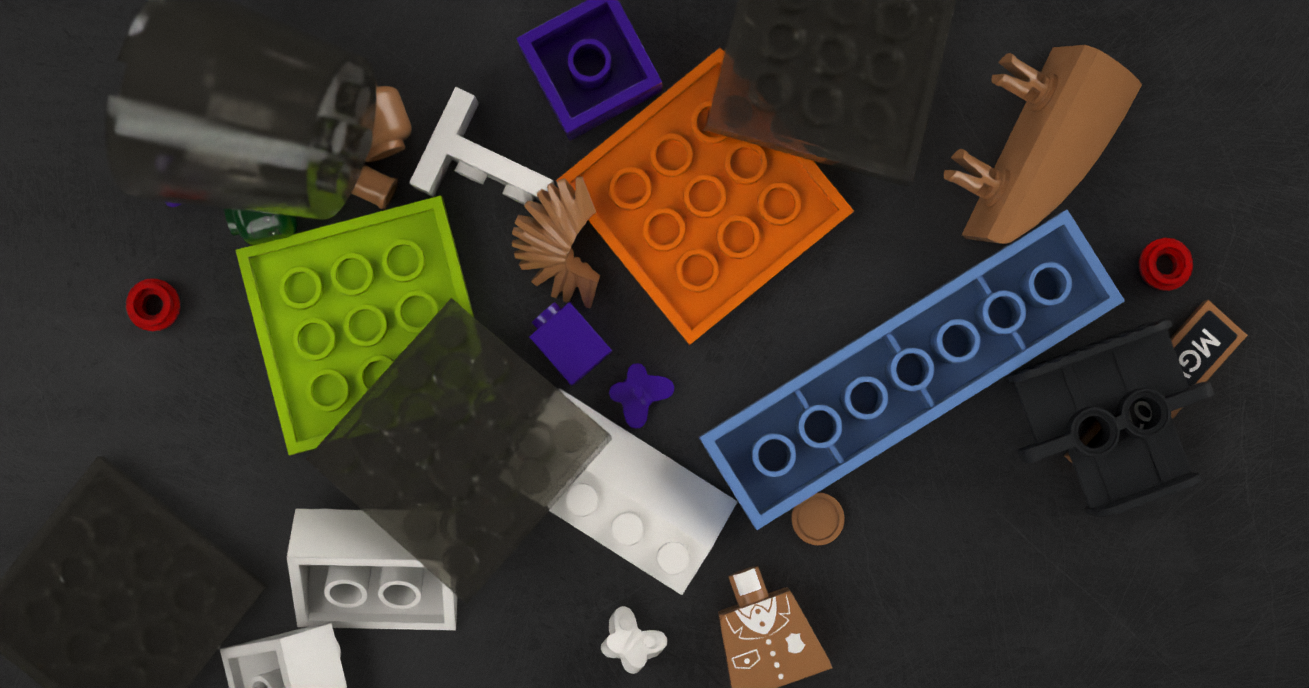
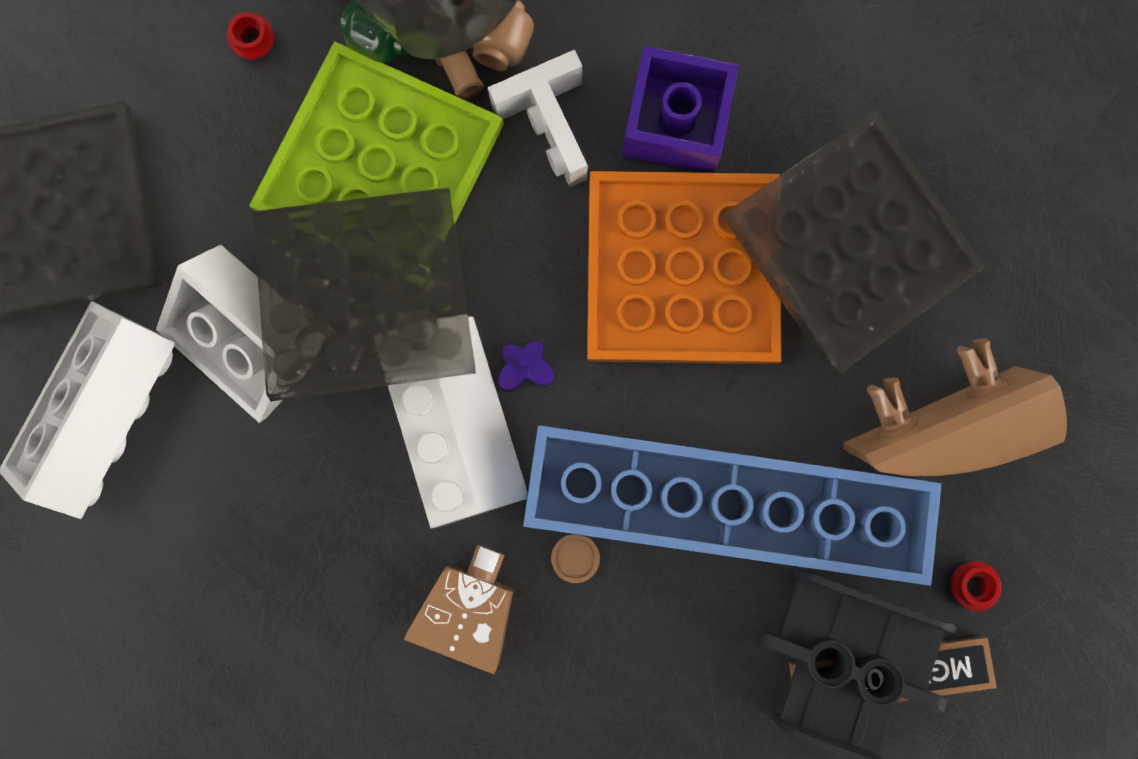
camera: 45 degrees right, 5 degrees down
medium nougat hair [512,176,600,308] -> none
dark purple brick [529,302,613,386] -> none
white piece [601,606,667,674] -> none

